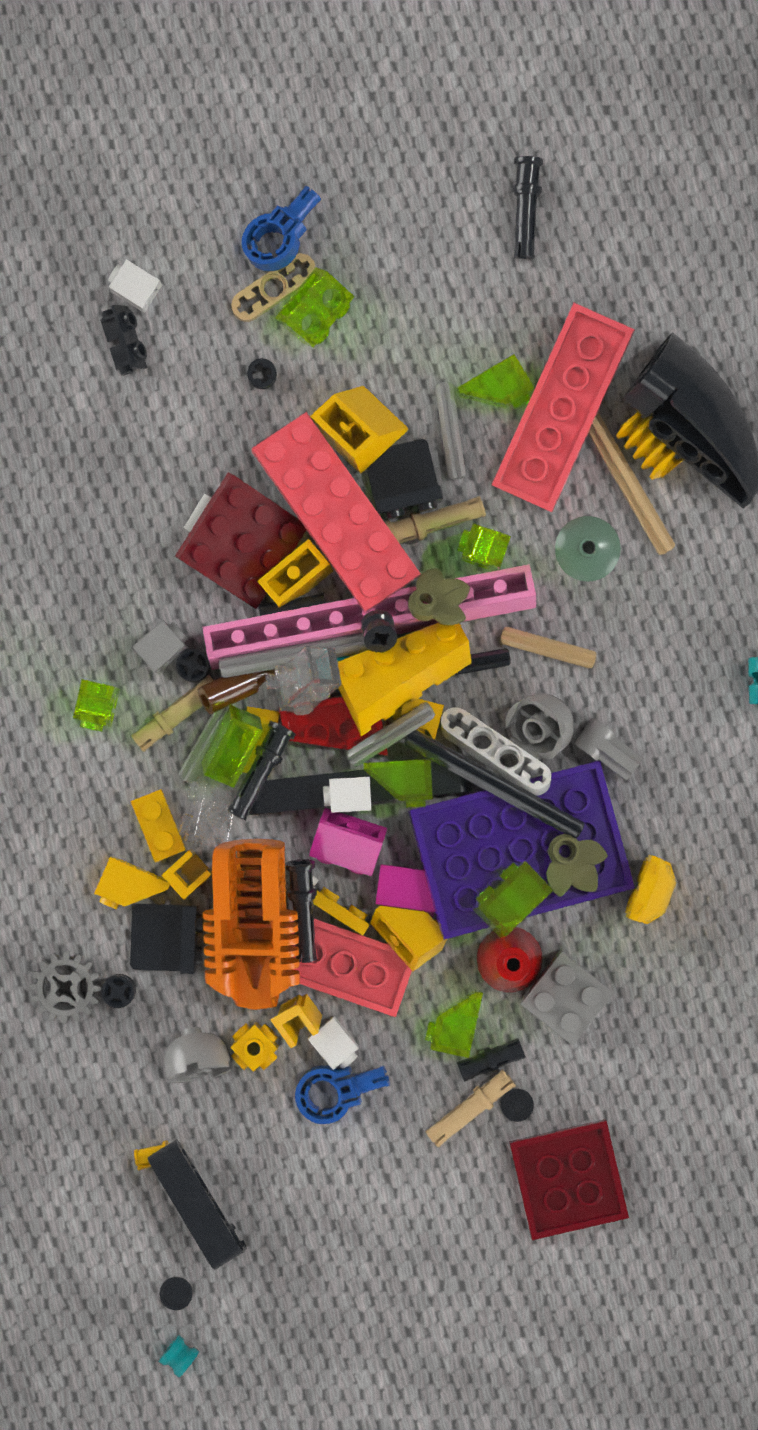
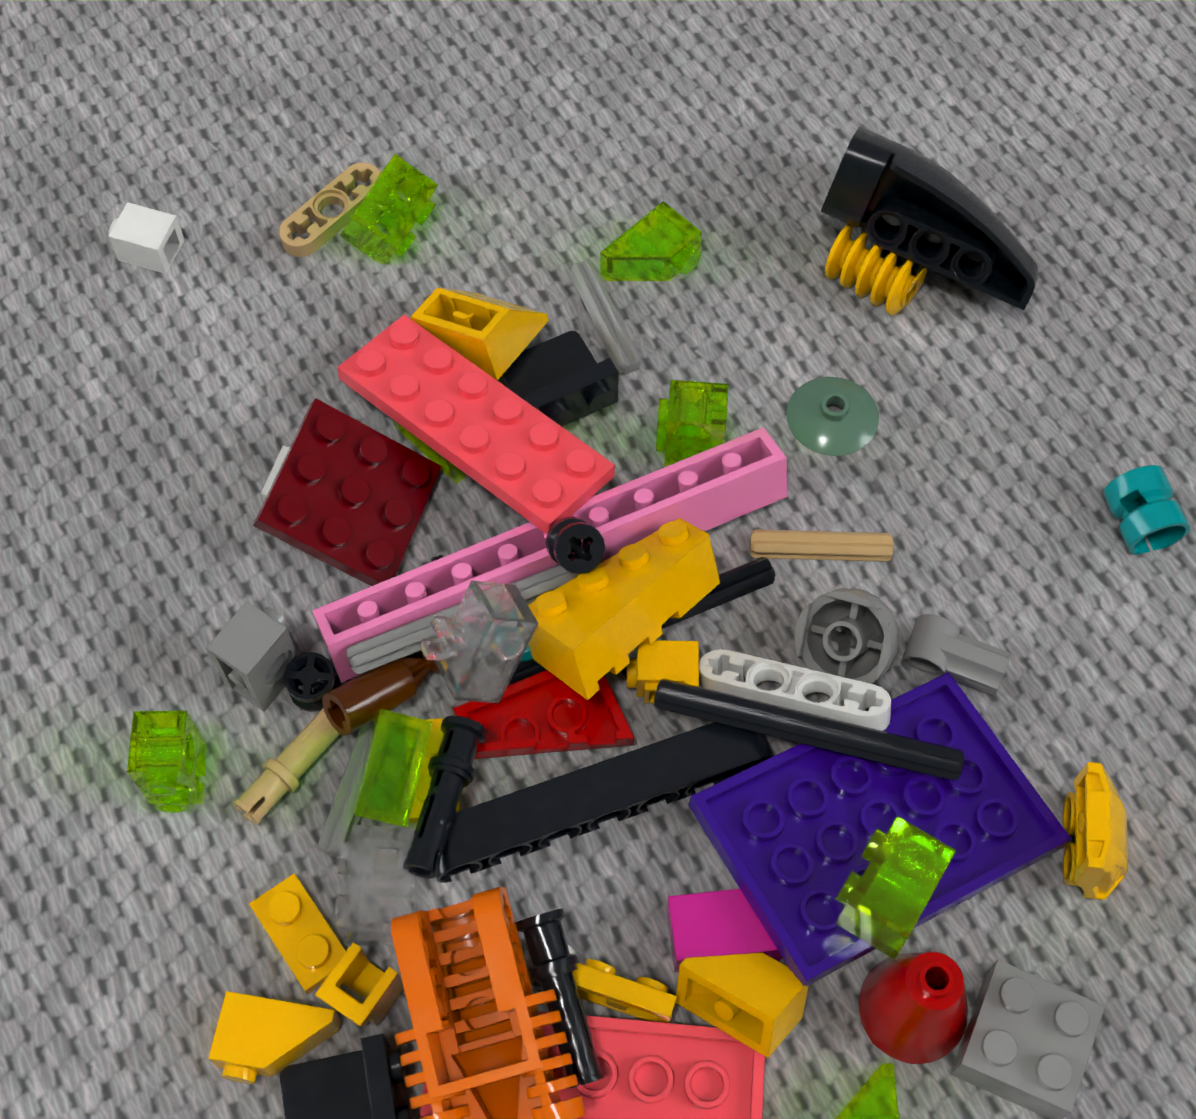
camera: 15 degrees left, 25 degrees down
black hinge [100,305,147,376] -> none
blue pin [242,186,321,271] -> none
black bush [247,358,277,389] -> none
yellow slope [258,539,333,607] -> none
dark pink brick [309,808,387,876] -> none
white brick [323,777,372,813] -> none
light grey axle [347,702,435,767] -> none
clear neon green slope [363,759,433,808] -> none
tan pin [384,496,486,544] -> none
olive plate [408,568,470,625] -> none
coral plate [492,303,635,512] -> none
black pin [513,156,543,259] -> none
olive plate [546,834,608,897] -> none
tan axle [588,412,675,555] -> none

